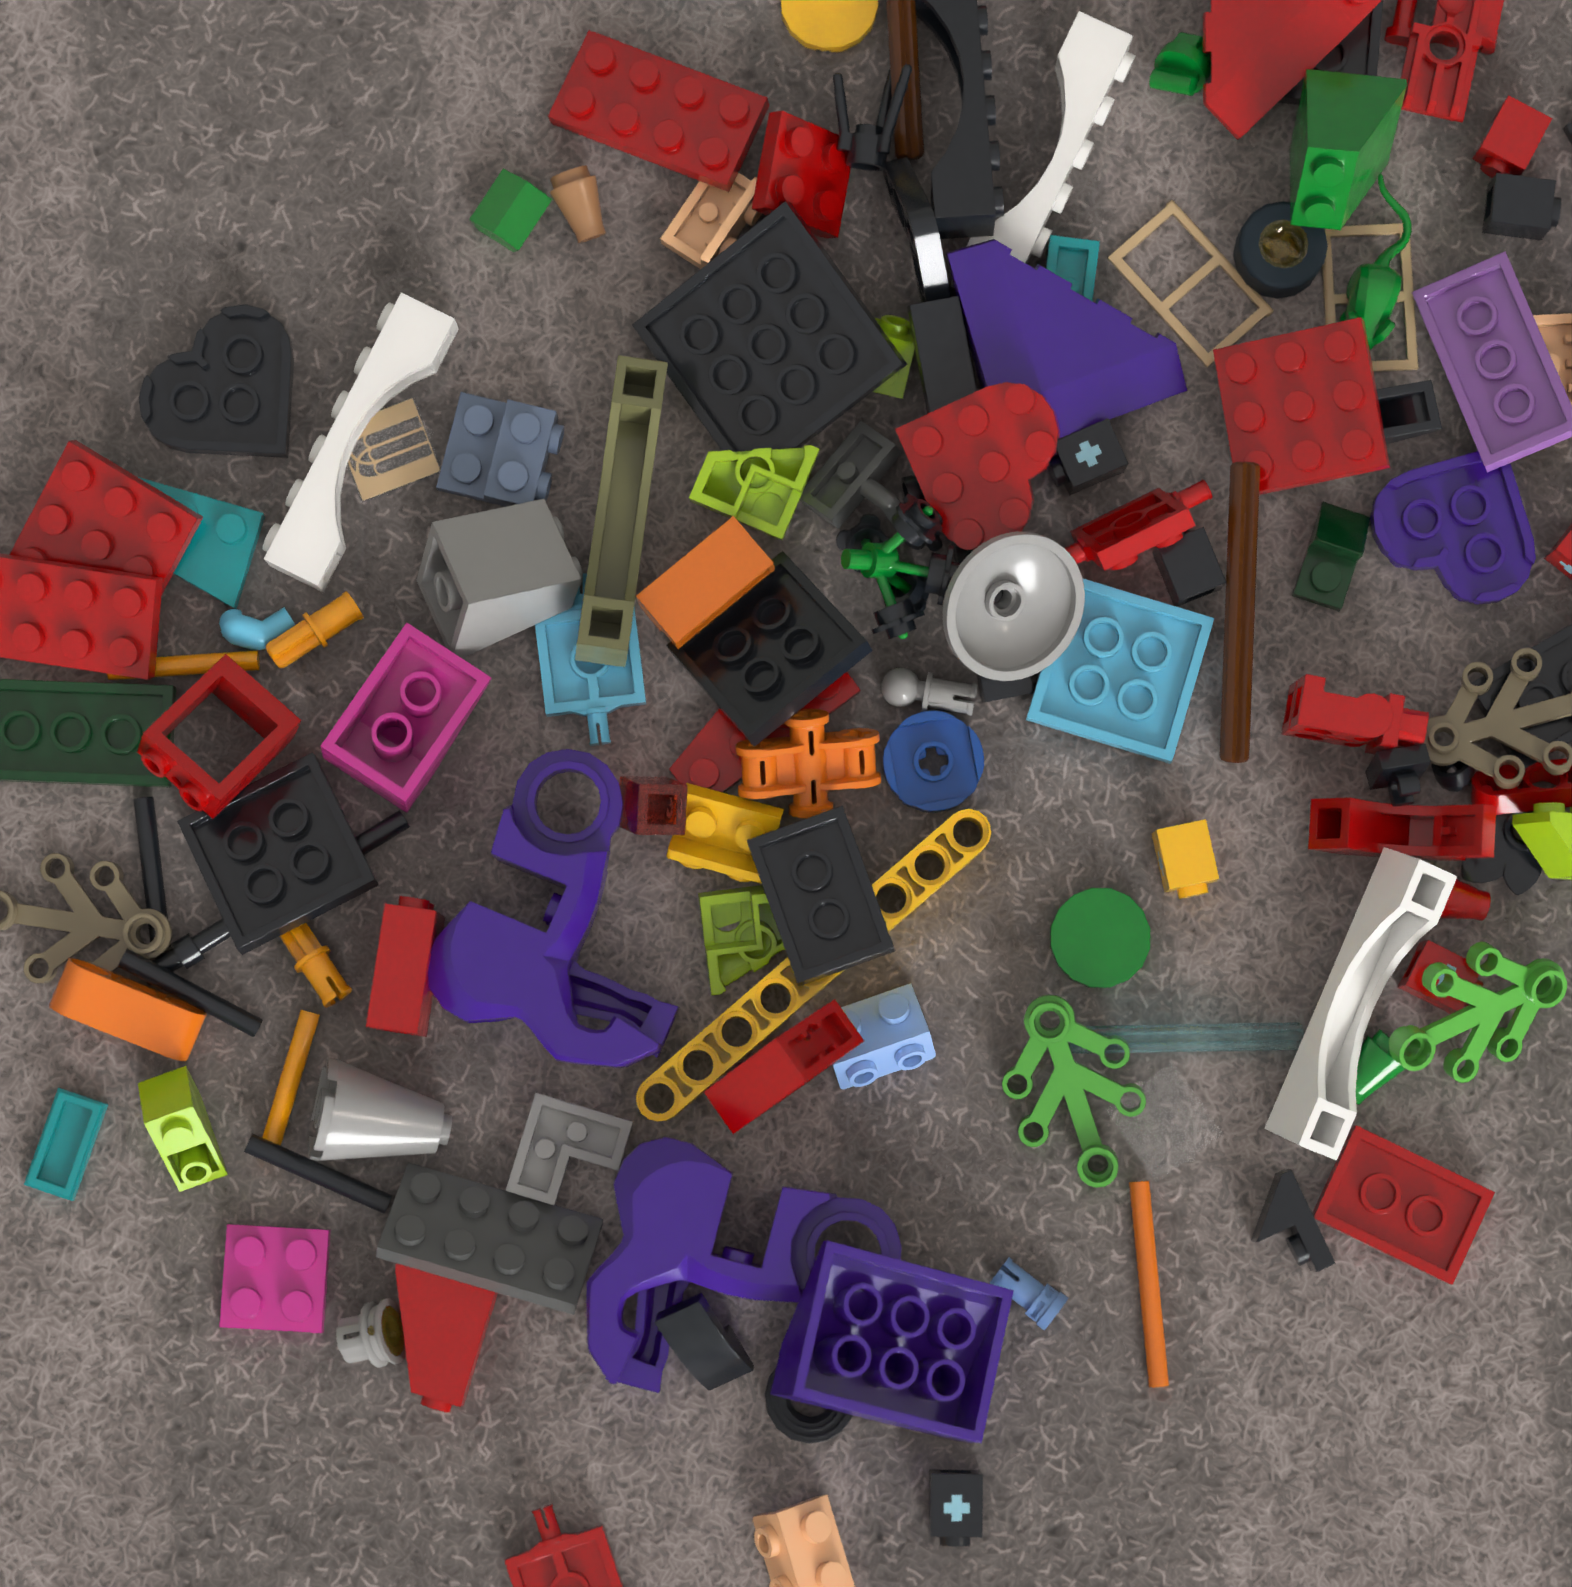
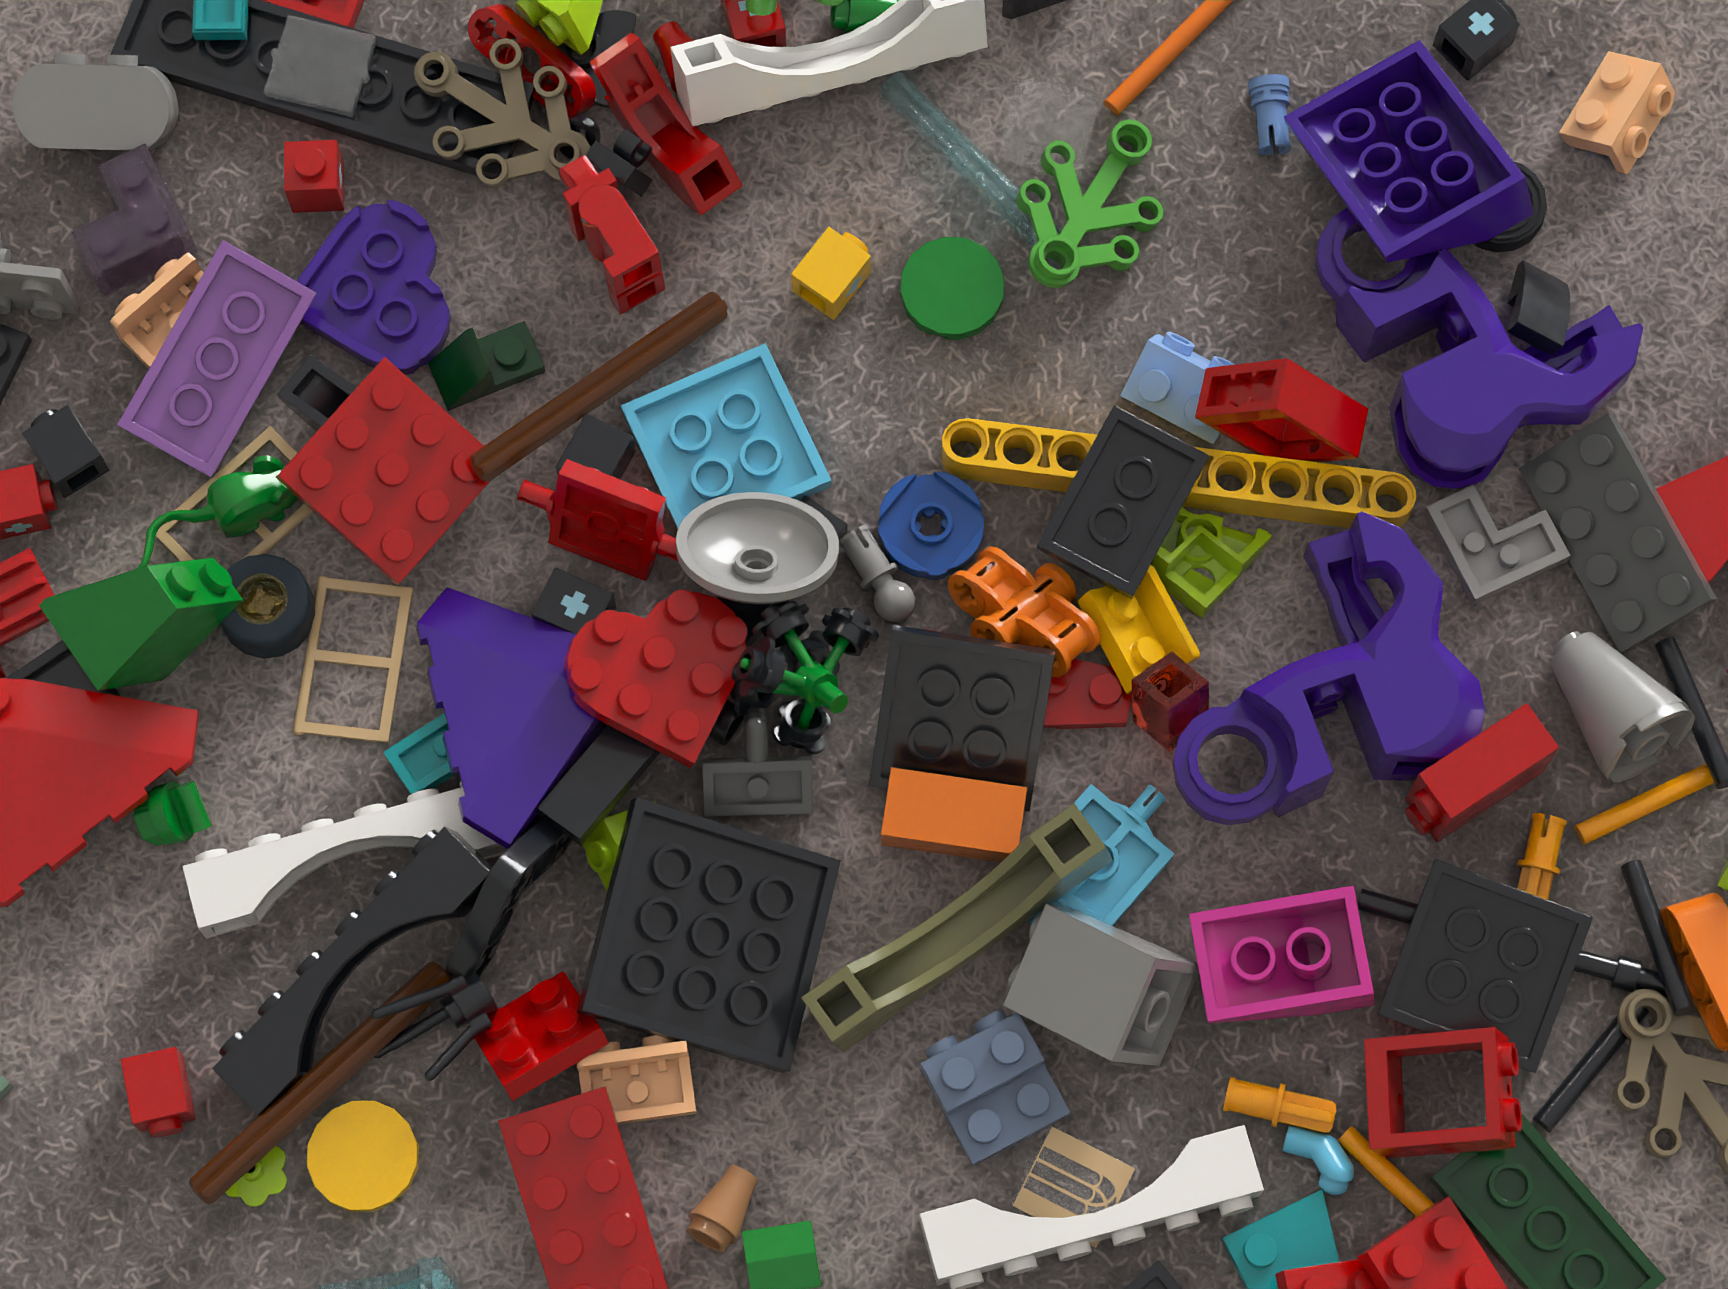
camera: 130 degrees left, 10 degrees down
lime slope [689,445,820,541] -> none

